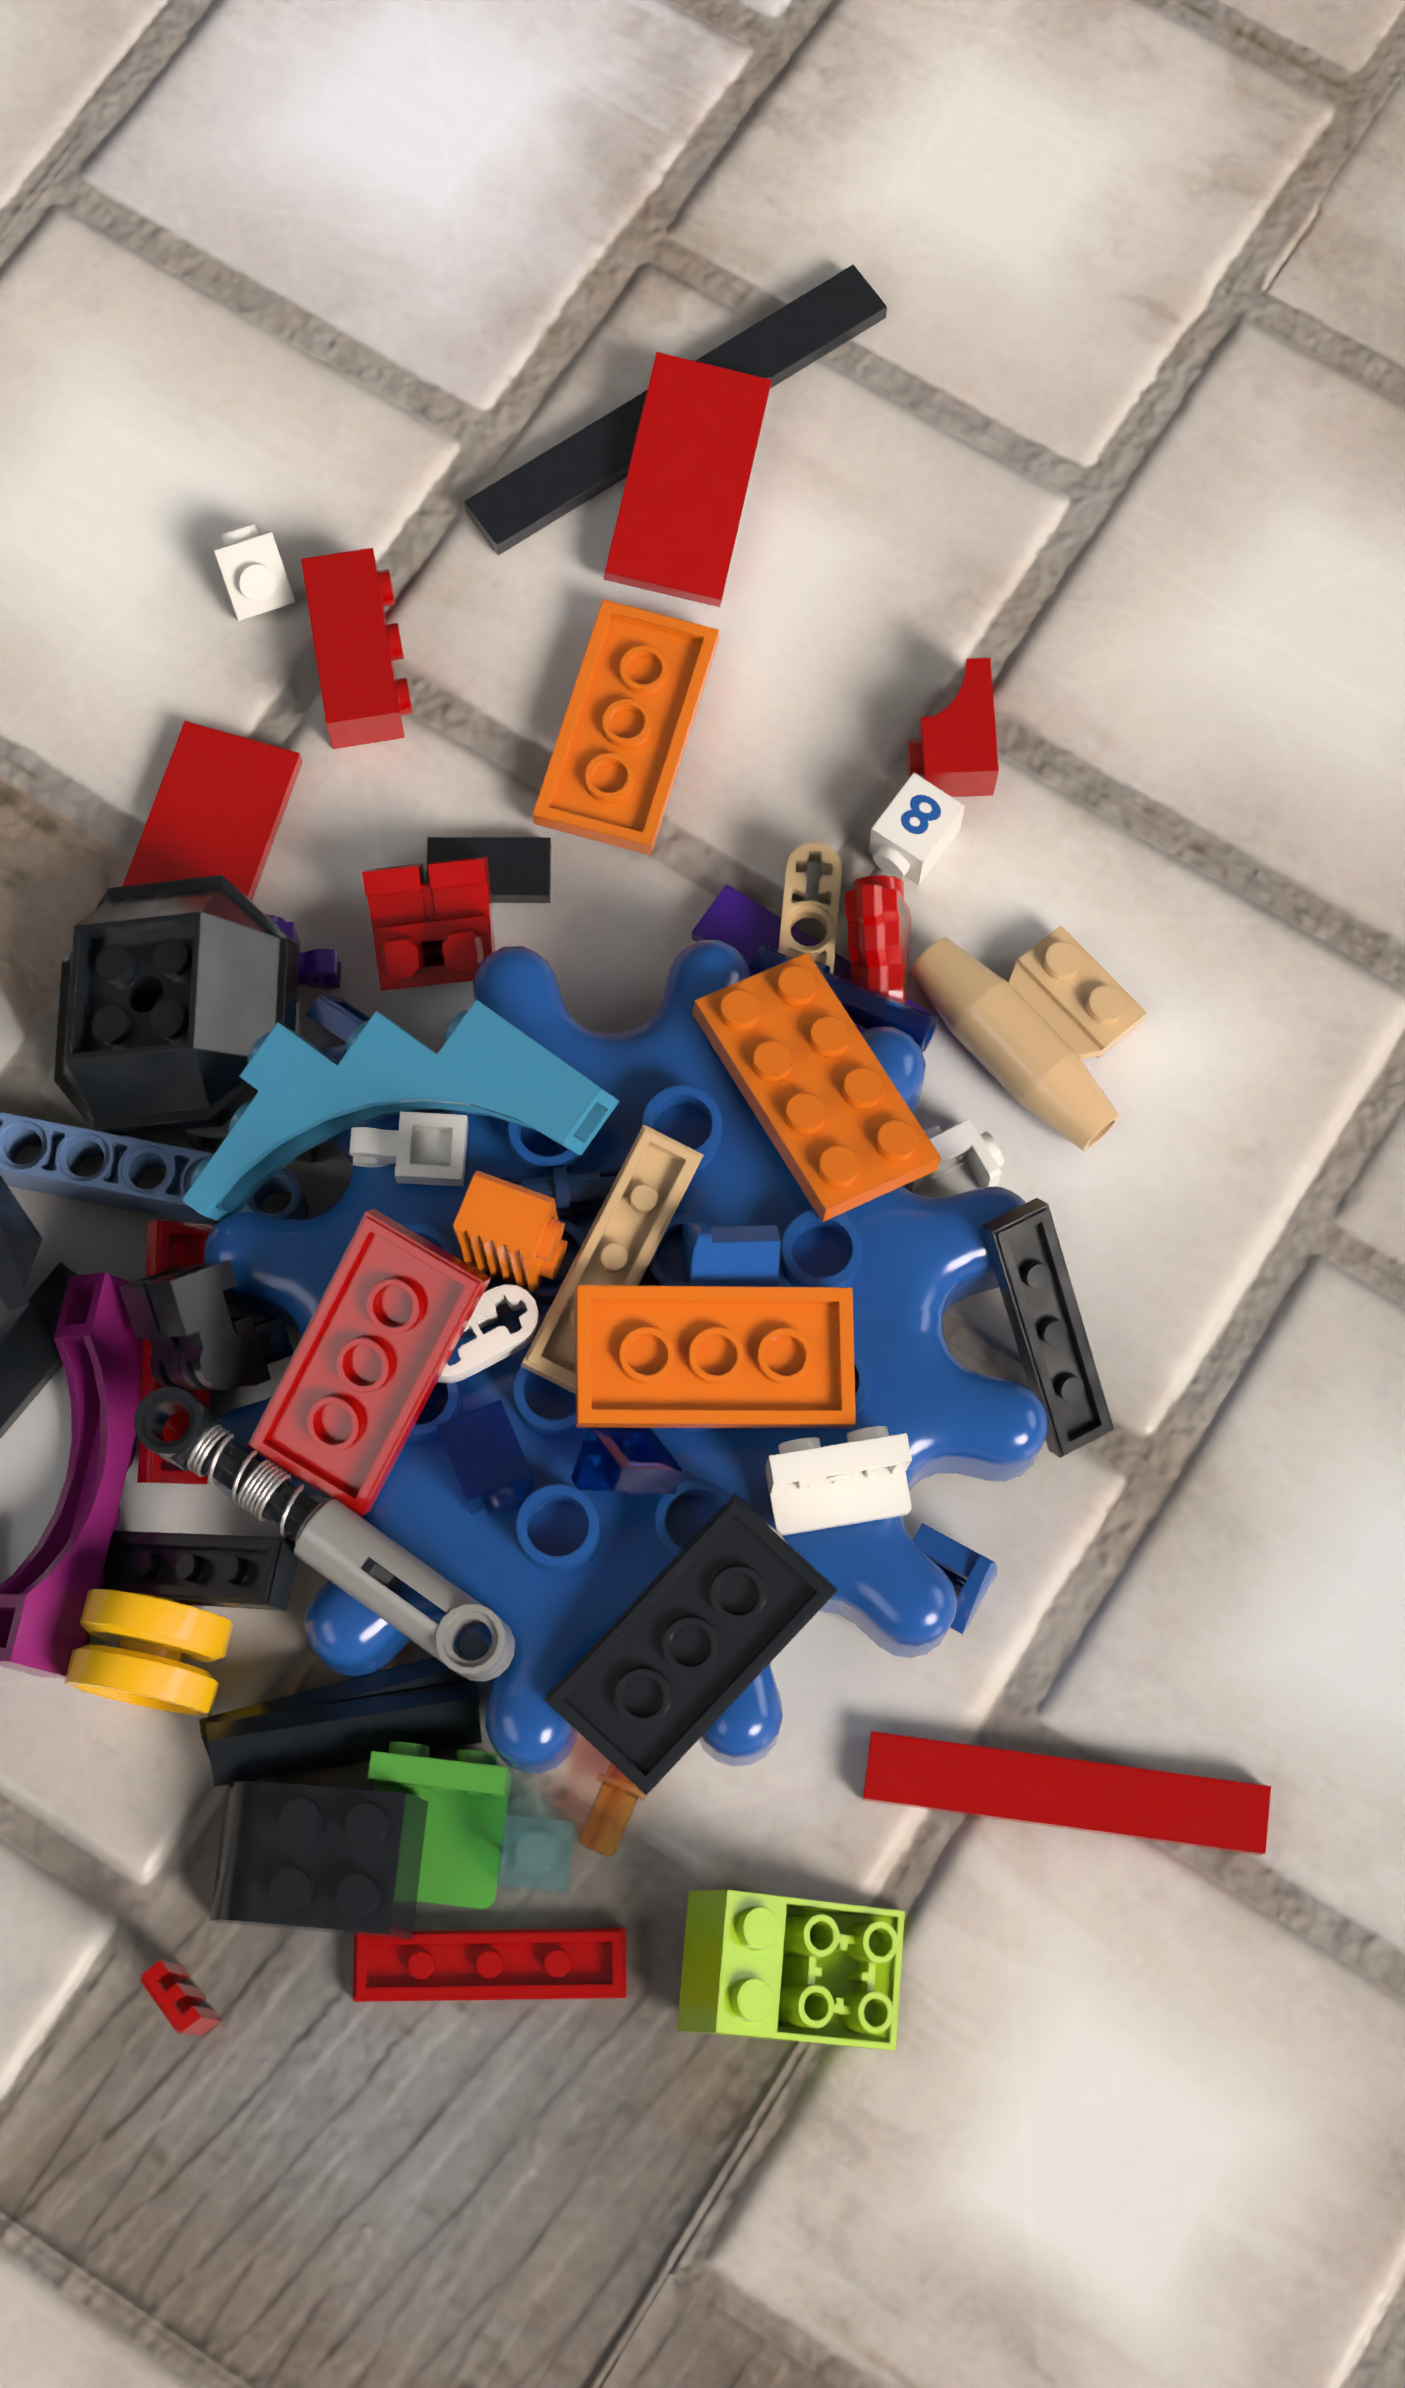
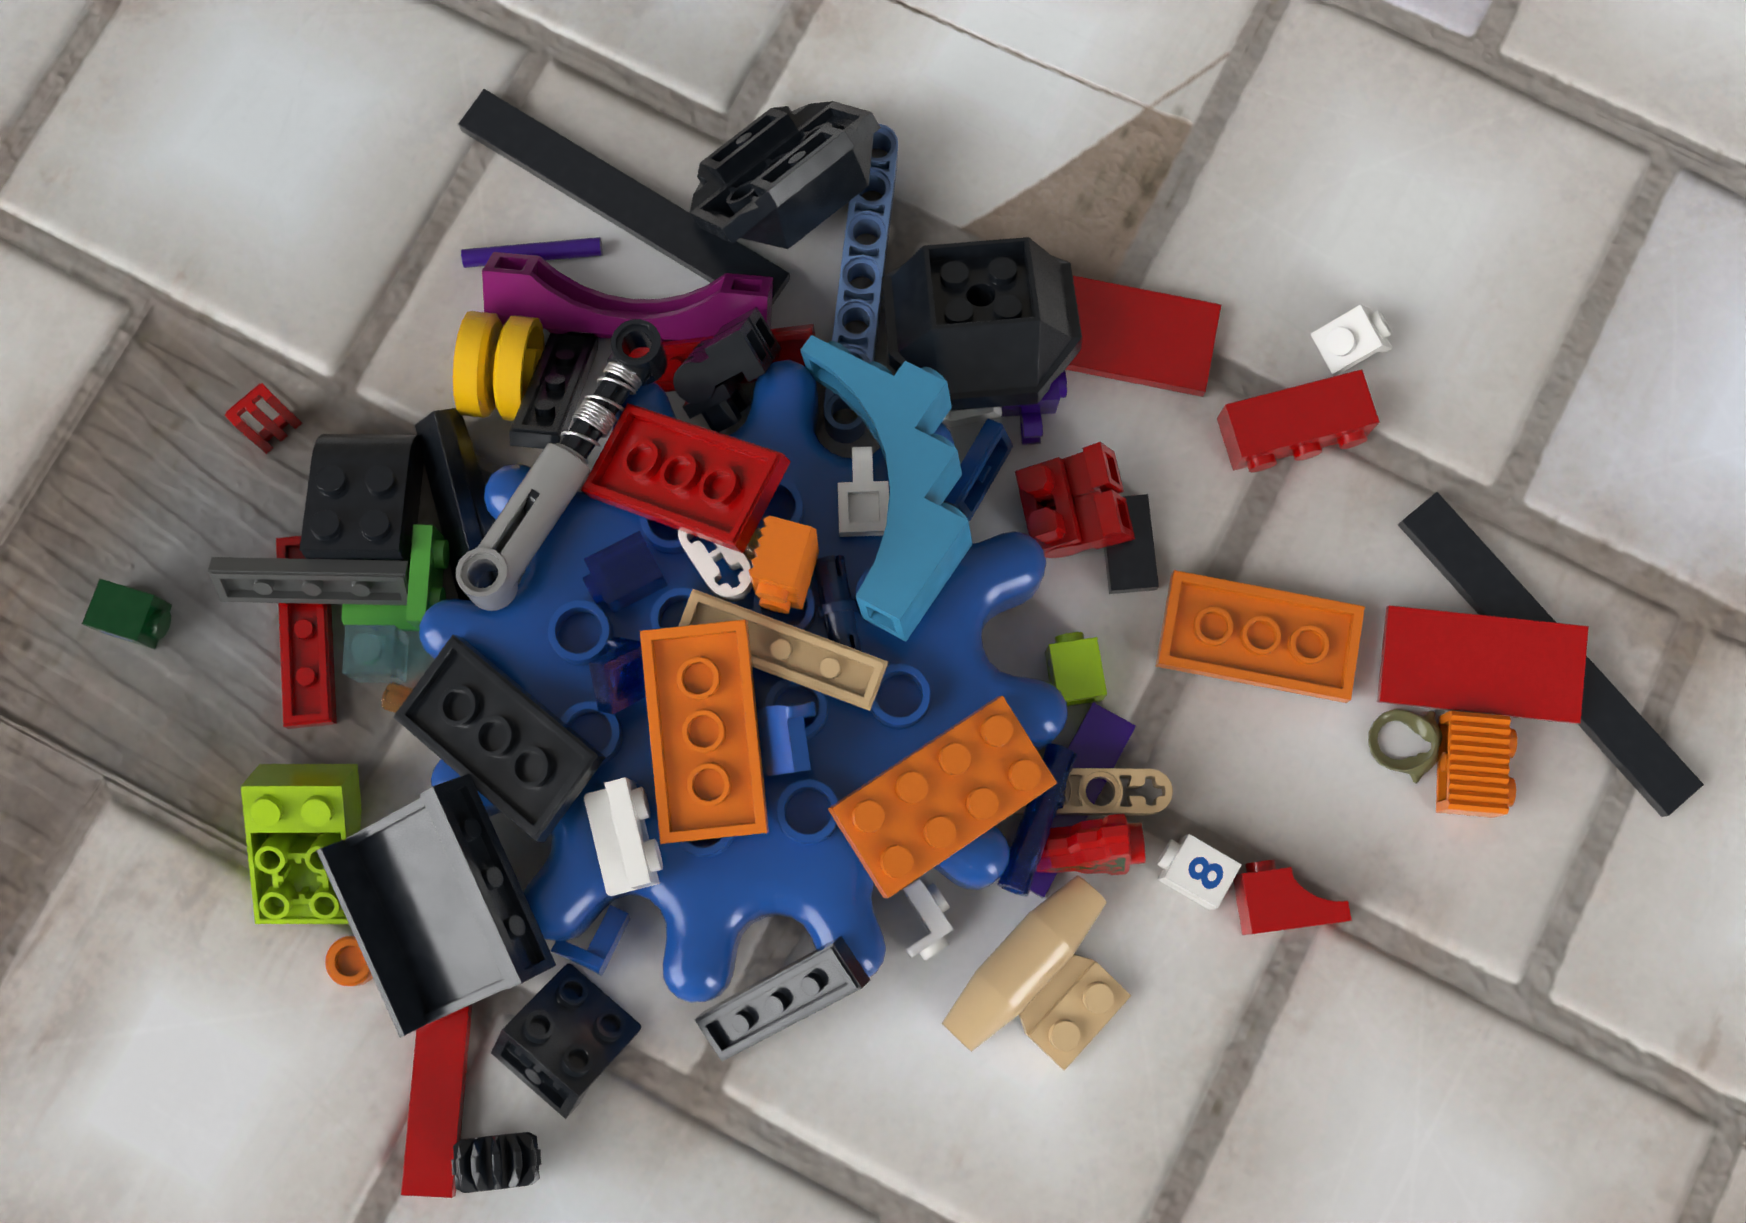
camera: 85 degrees right, 5 degrees up
none -> dark green brick [82,579,172,649]
none -> dark grey tile [208,557,410,605]
none -> black panel [316,774,556,1038]
none -> orange tile [325,936,373,986]
none -> black gear [451,1132,541,1193]
none -> black bracket [491,963,641,1119]
none -> lime brick [1044,632,1107,707]
none -> olive piece [1368,709,1442,783]
none -> orange brick [1436,711,1517,818]

